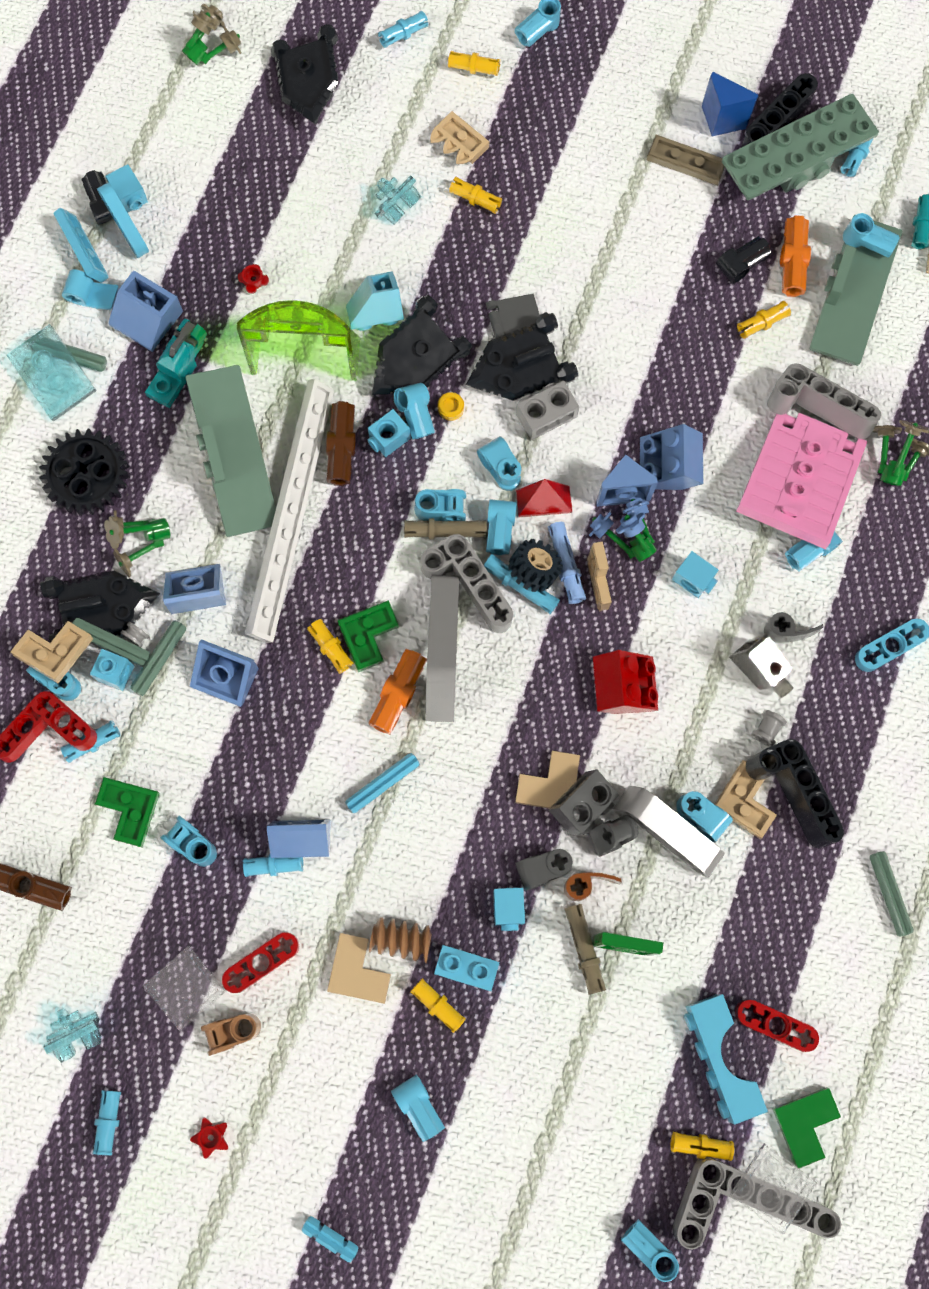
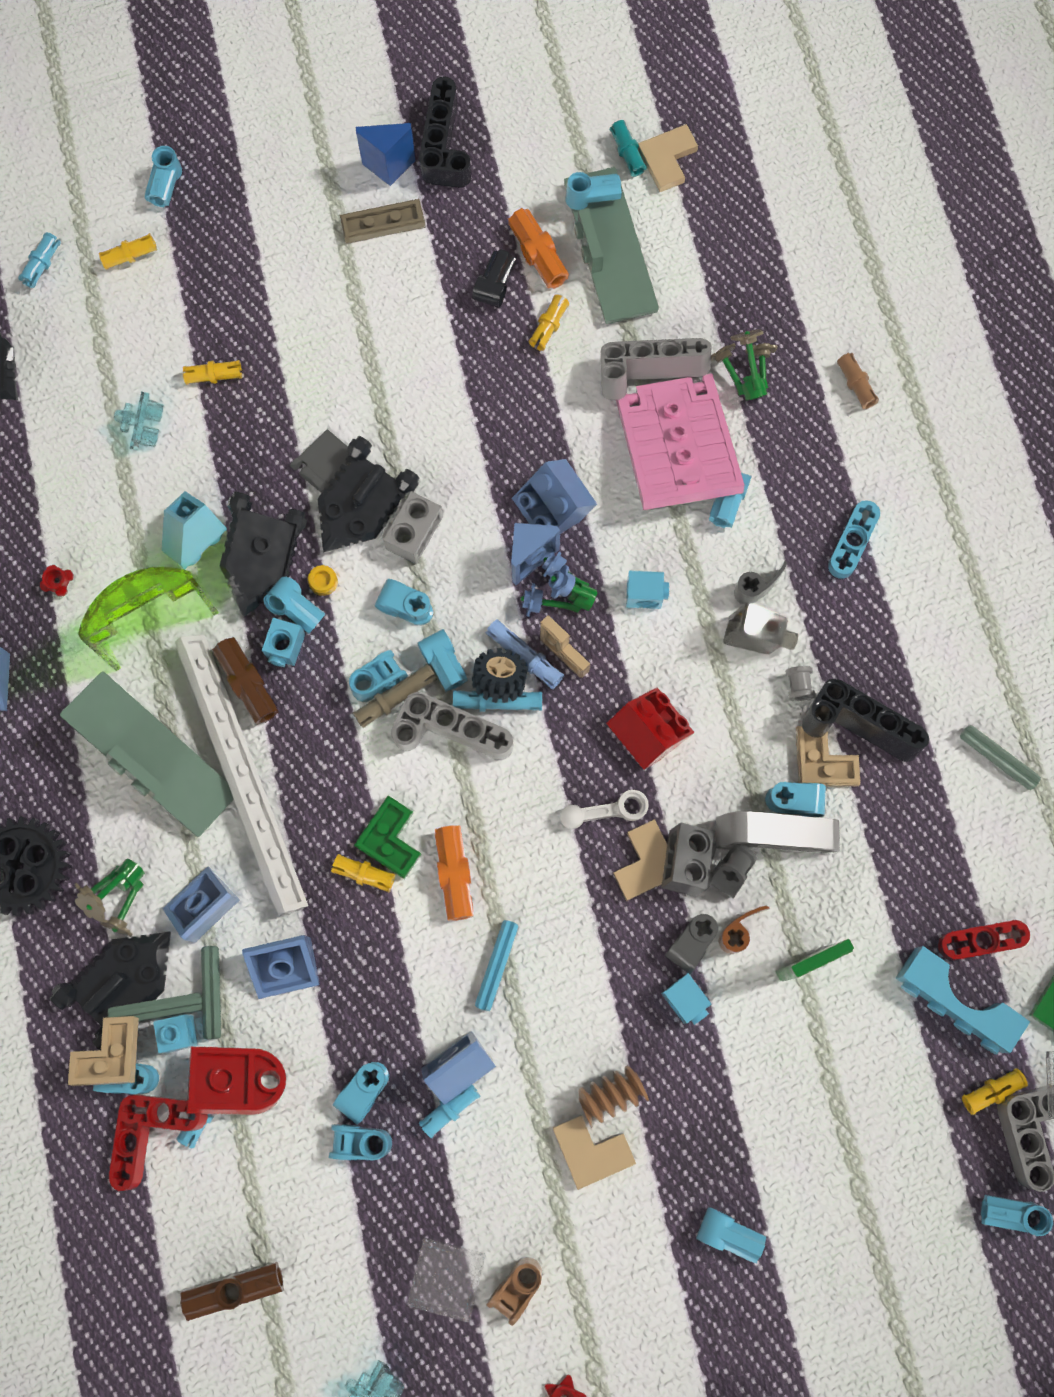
camera: 30 degrees left, 0 degrees up
green tile [95,777,160,848] -> none
light grey bush [121,622,149,647] -> none
teal plate [145,318,207,408] -> none
red beam [222,932,300,993] -> none
yellow pin [410,978,466,1033] -> none
light grey beam [426,575,459,722] -> none
tan plate [430,111,490,164] -> none
medium azure brick [434,945,500,991] -> none
red slope [516,479,572,518] -> none
dark tan pin [564,904,607,995] -> none
sand green bracket [722,94,879,200] -> none
medium azure pin [840,138,874,177] -> none
none -> red tile [187,1046,286,1115]
none -> medium azure piece [333,1062,389,1125]
none -> white piece [560,790,648,829]

